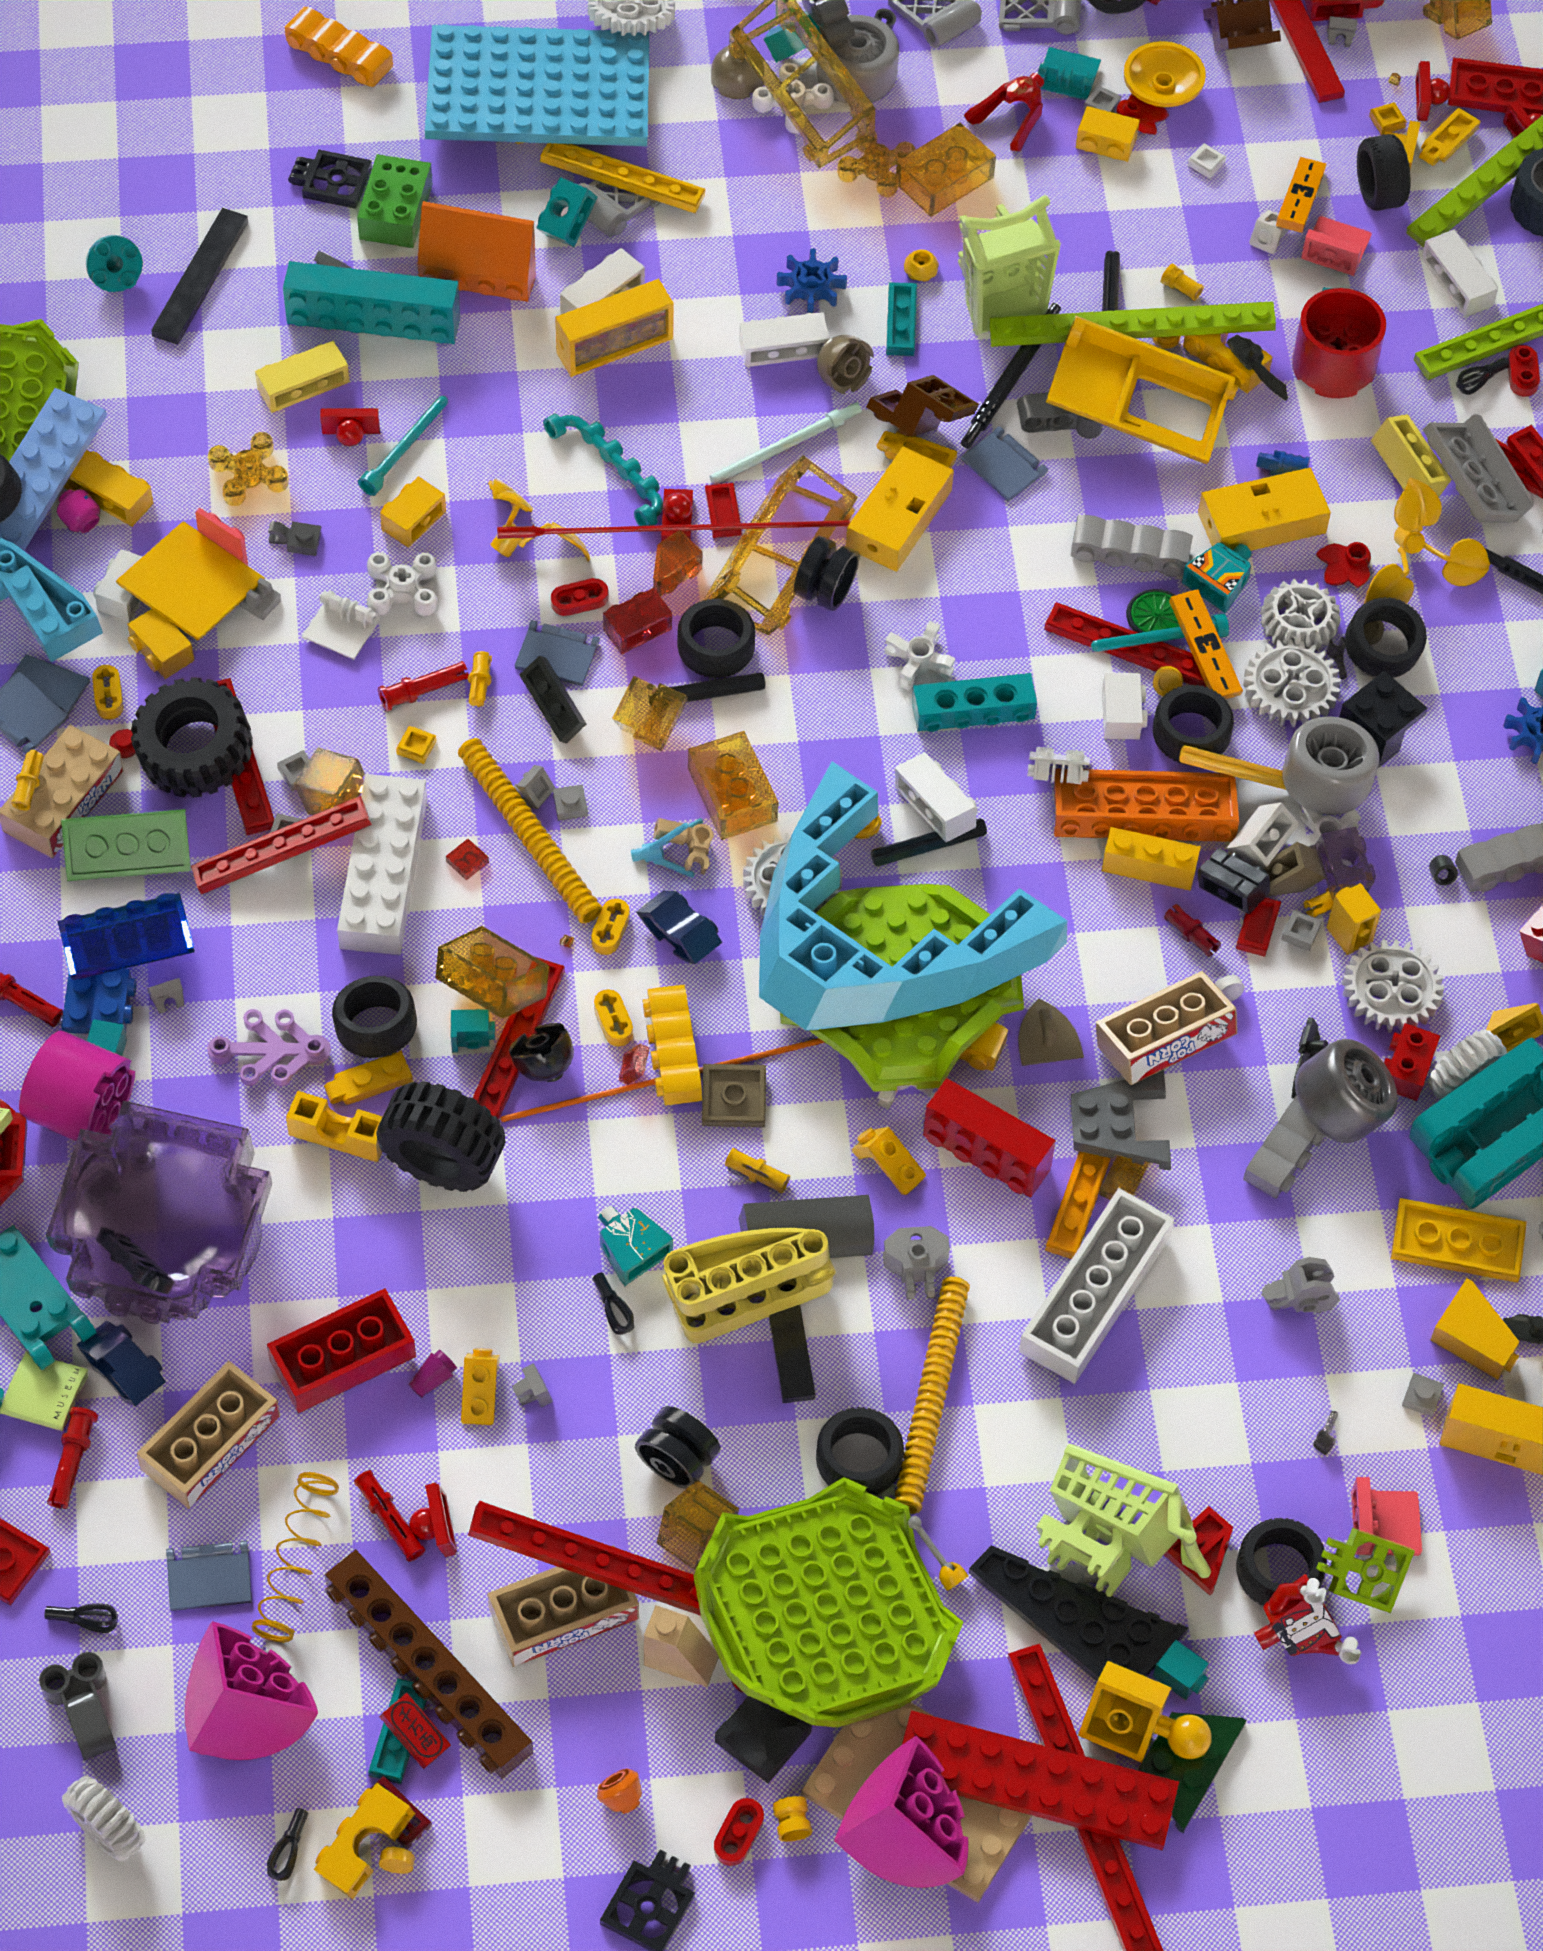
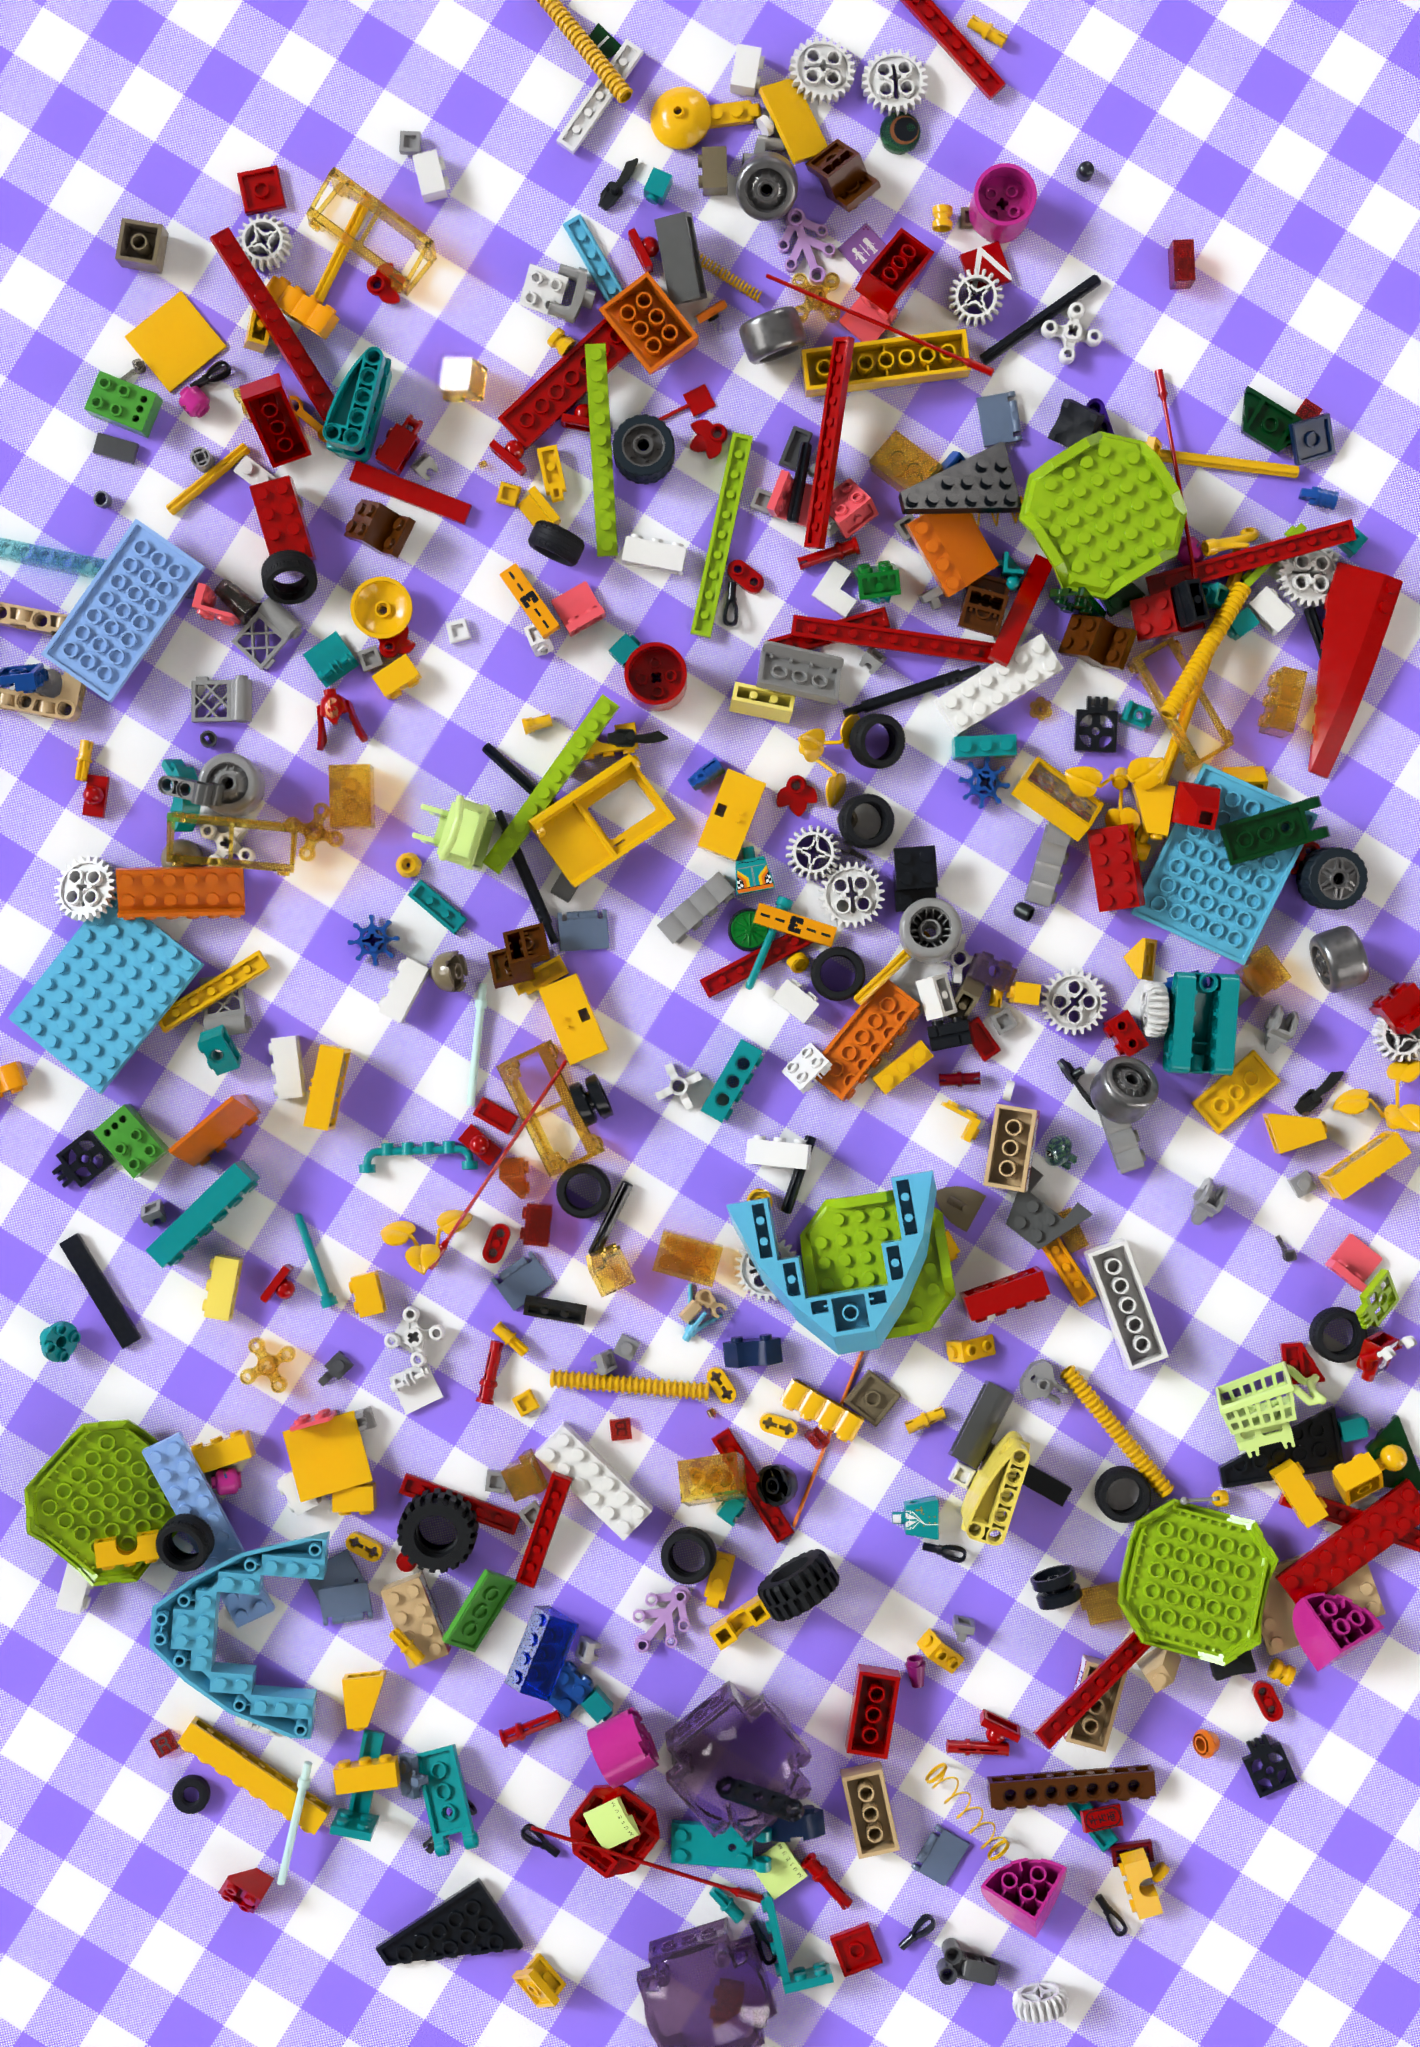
camera: 50 degrees left, 30 degrees up
none -> orange bracket [116,866,246,920]
none -> black tyre [849,714,906,769]
none -> yellow bracket [941,1100,981,1143]
none -> piece [1045,1135,1077,1170]
none -> yellow brick [1269,1458,1328,1528]

